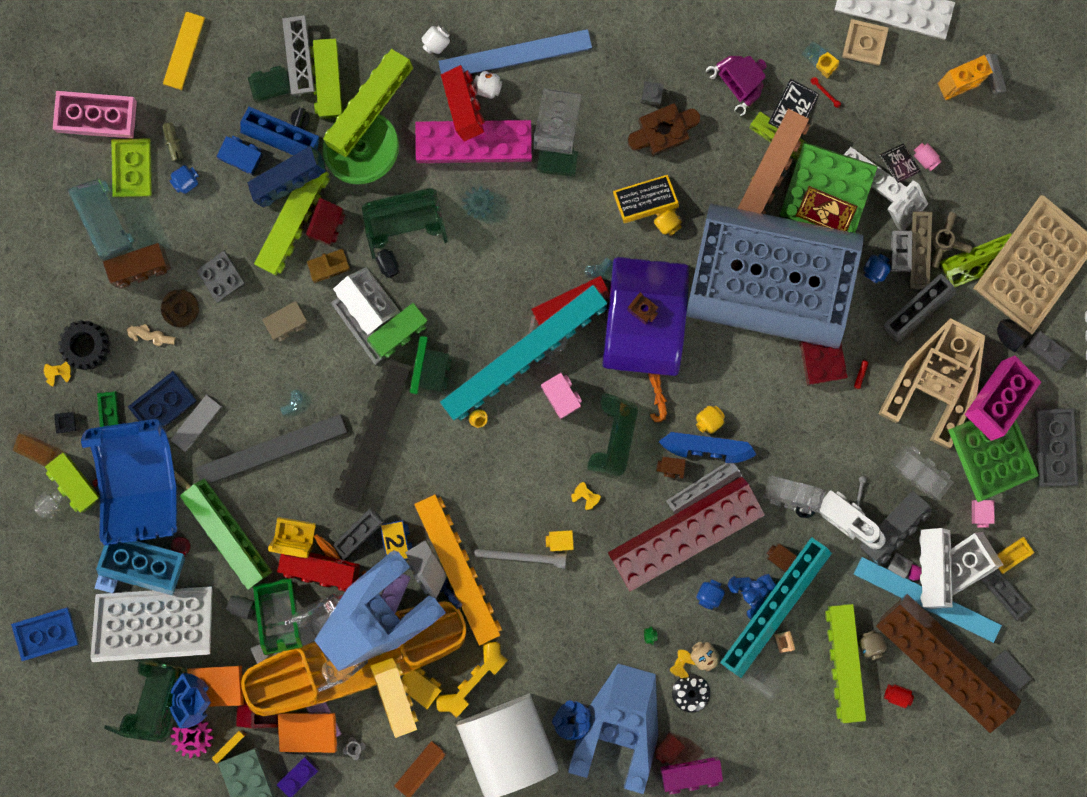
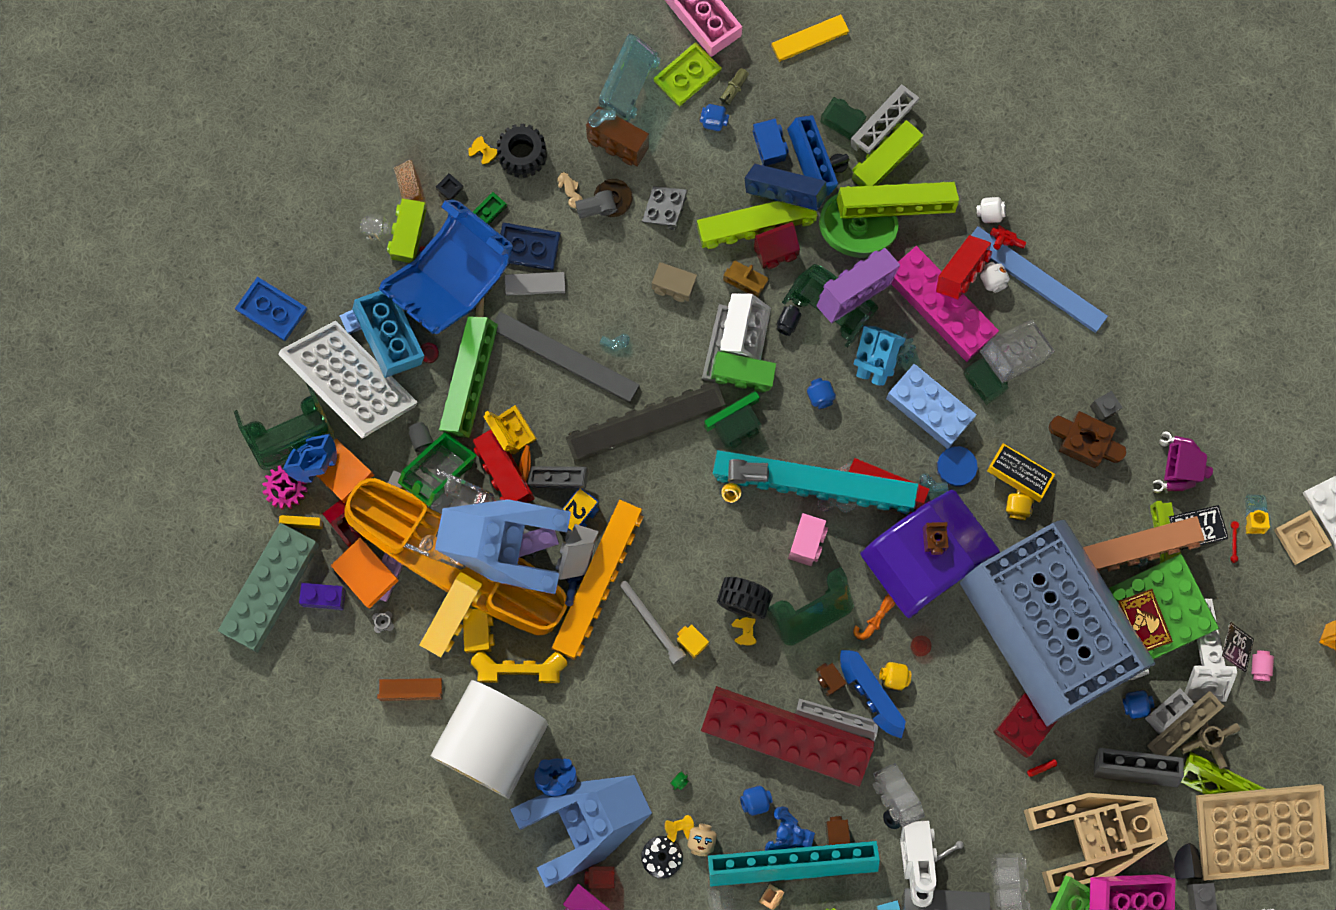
camera: 50 degrees right, 10 degrees down
none -> dark grey piece [575,190,617,219]
none -> clear light blue arm [588,109,615,127]
none -> black tyre [716,577,773,619]
none -> dark grey piece [728,459,769,484]
none -> blue head [807,378,836,409]
none -> medium lavender brick [817,248,900,324]
none -> dark azure hips [854,326,906,386]
none -> light blue brick [886,364,977,449]
none -> clear red tile [910,635,932,657]
none -> blue tile [937,446,978,487]
none -> red piece [990,225,1026,250]

